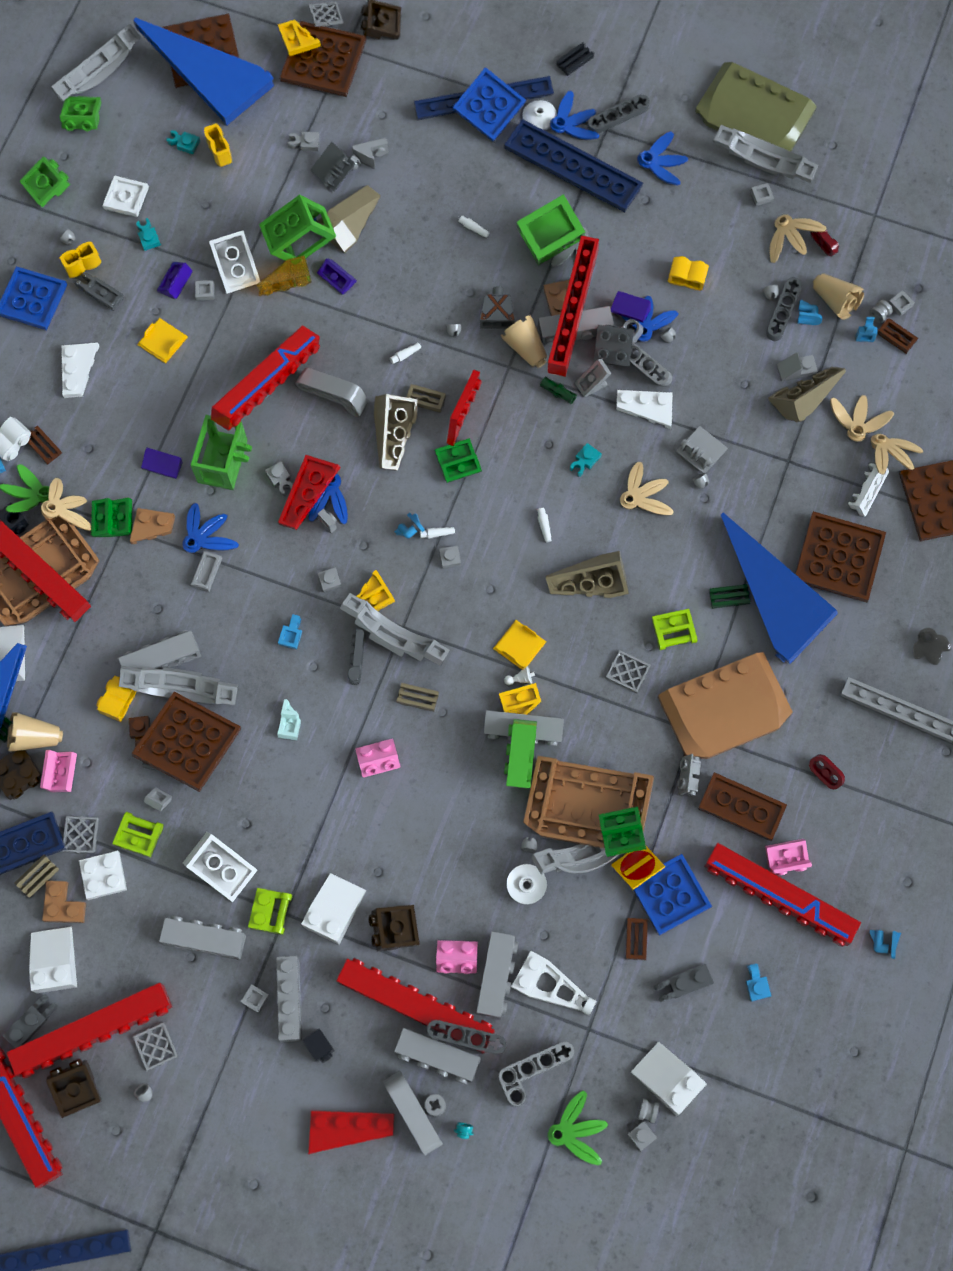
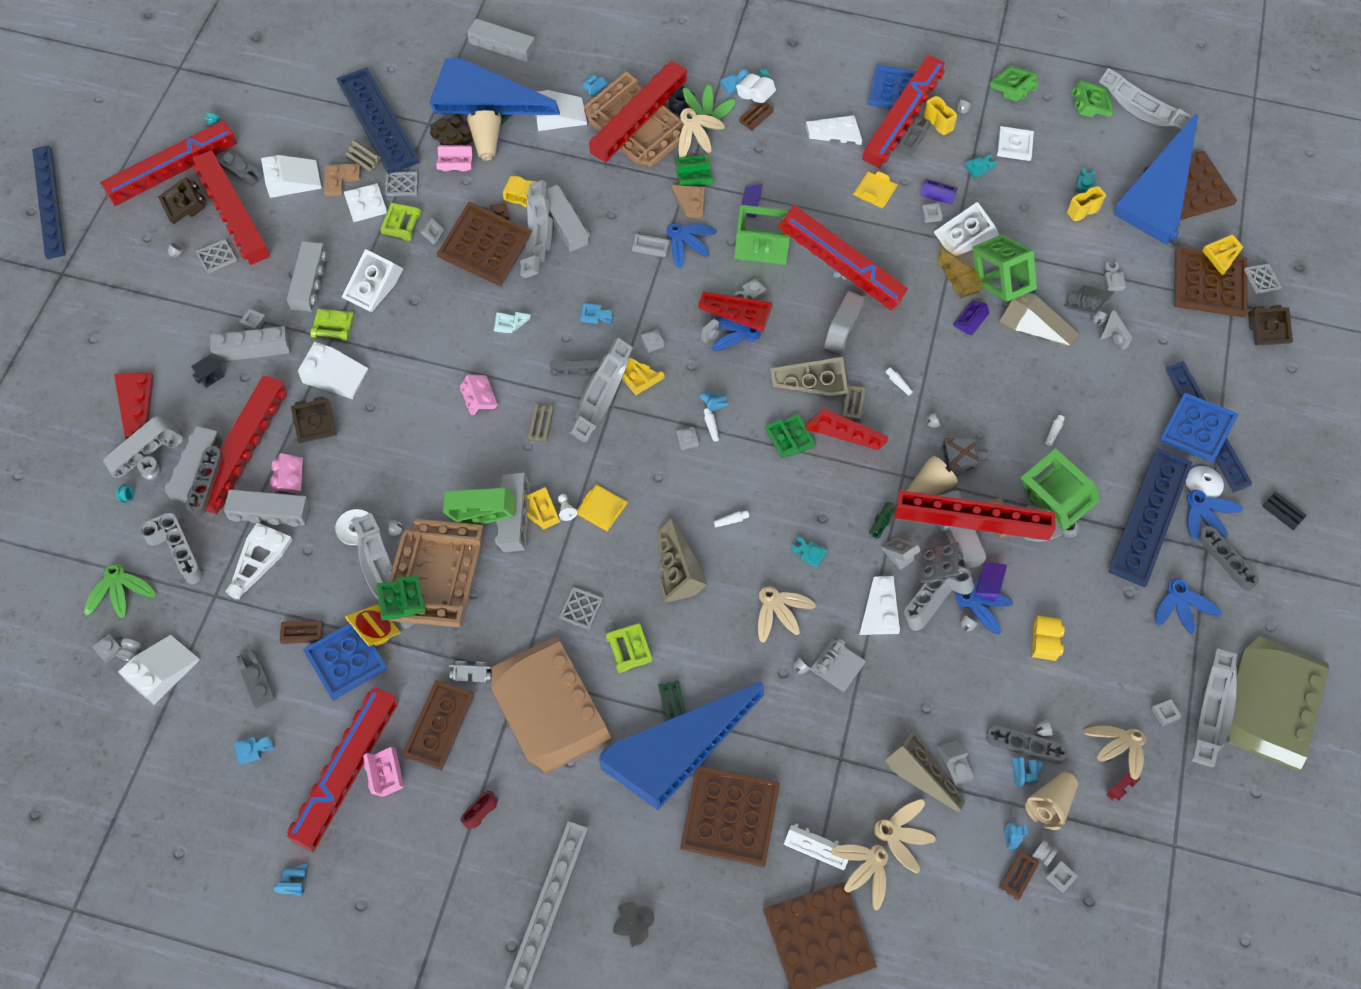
camera: 80 degrees right, 10 degrees down
none -> red brick [862,55,945,169]

